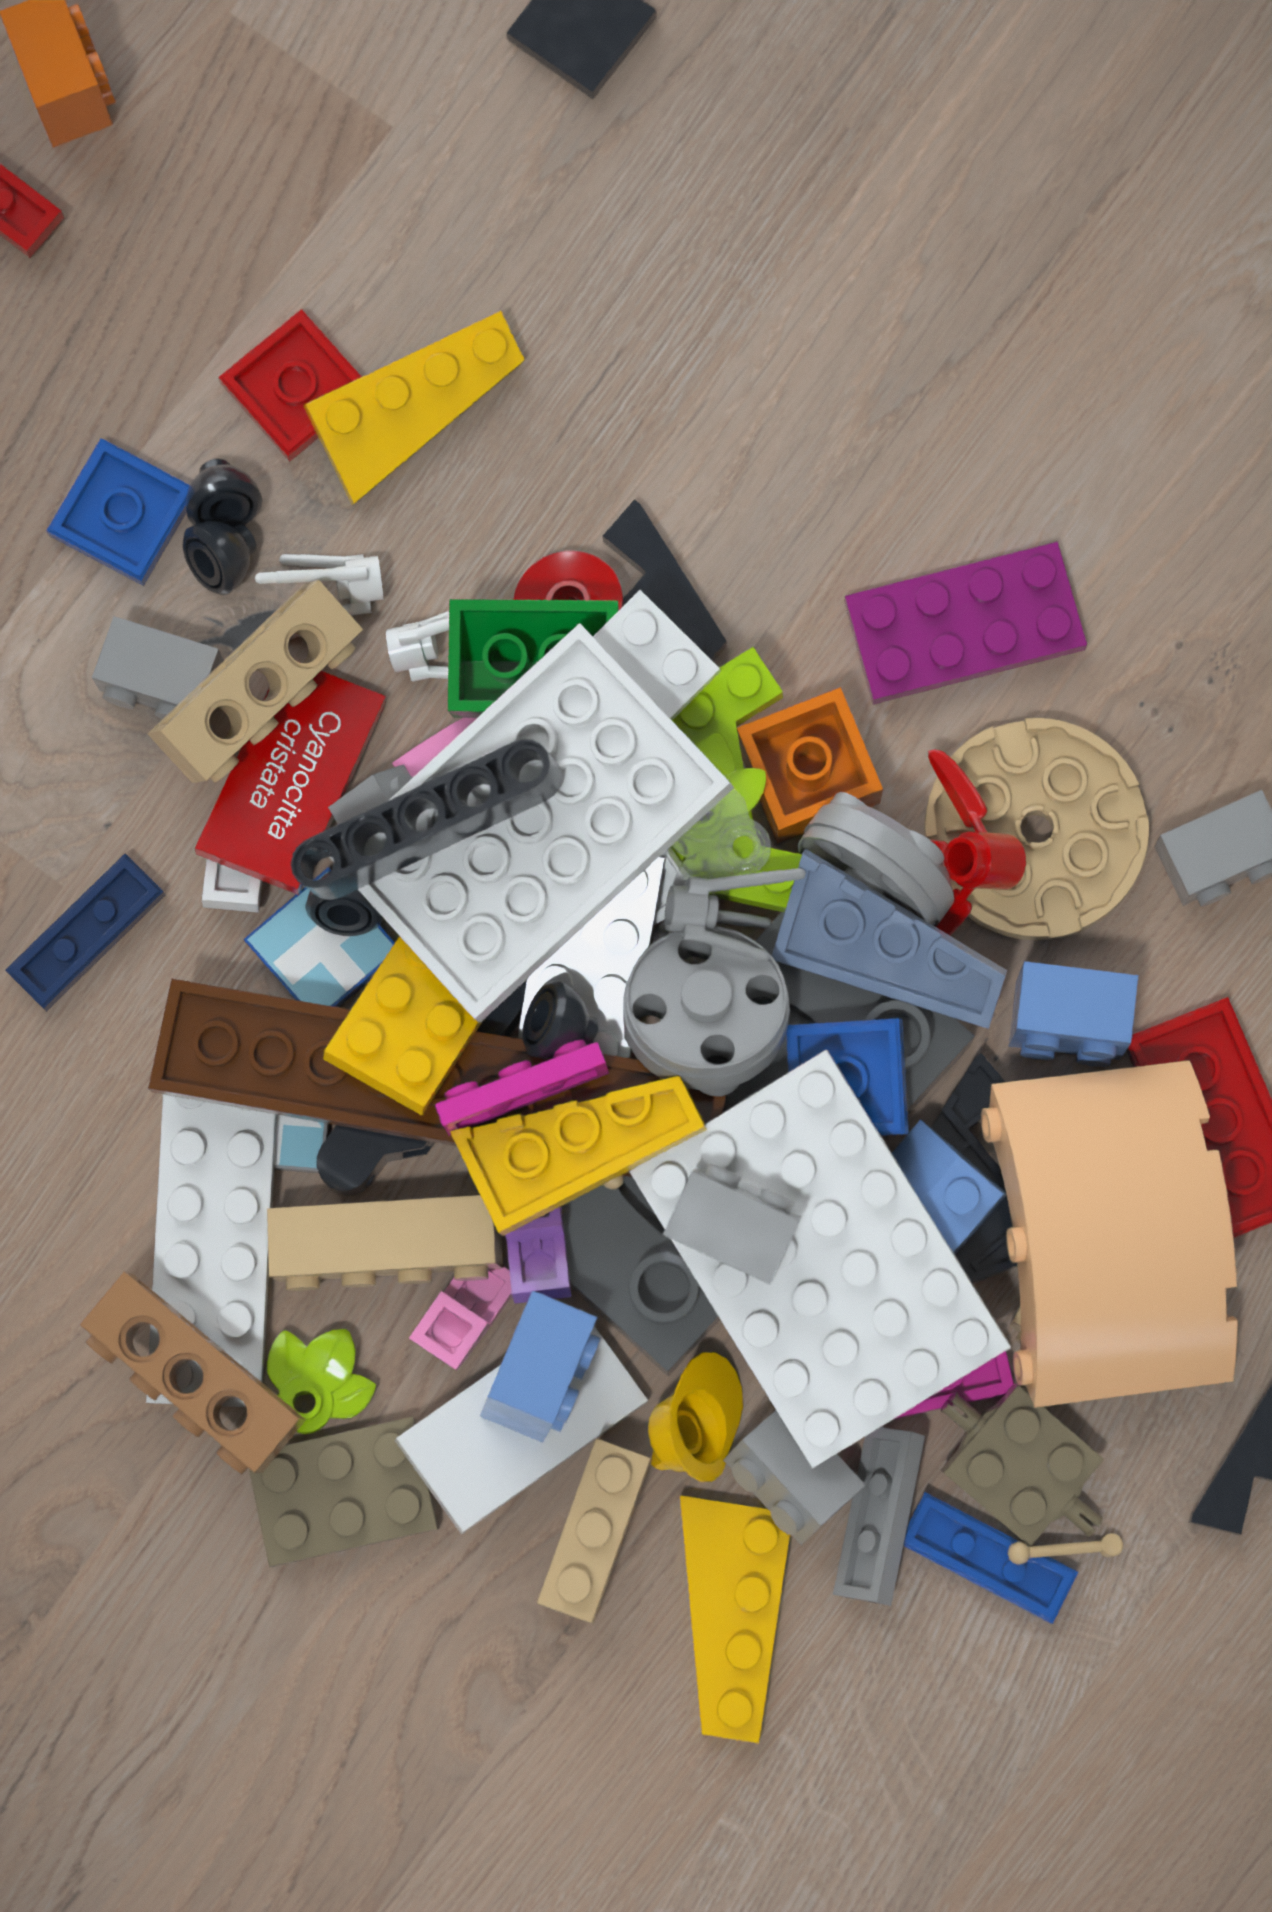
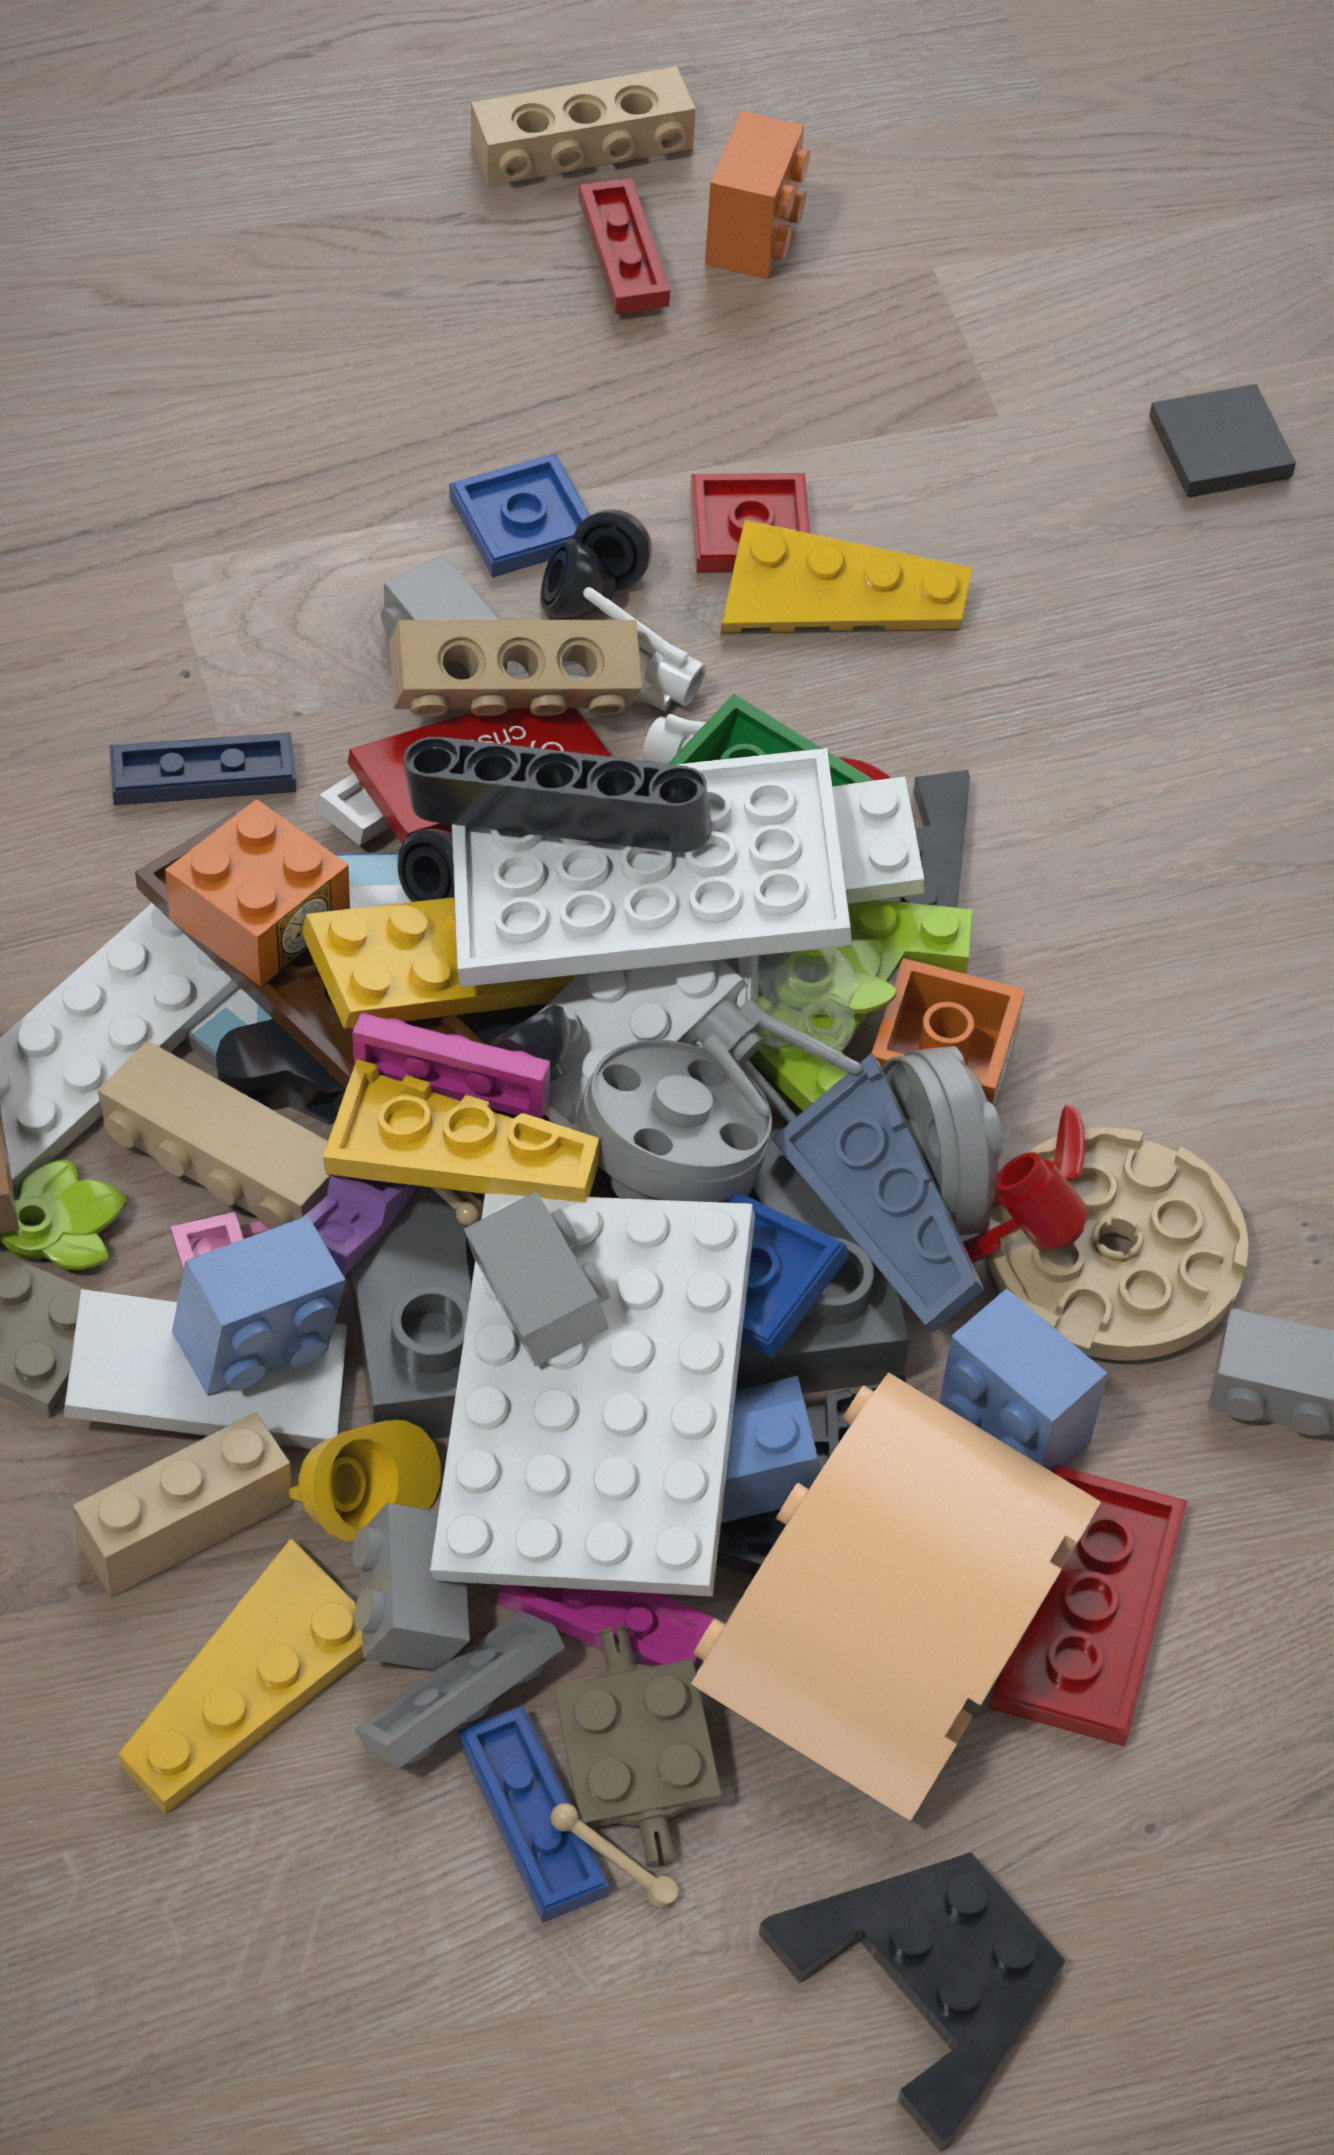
camera: 30 degrees right, 25 degrees down
magenta plate [844,541,1087,705] -> none
none -> orange brick [165,799,350,987]

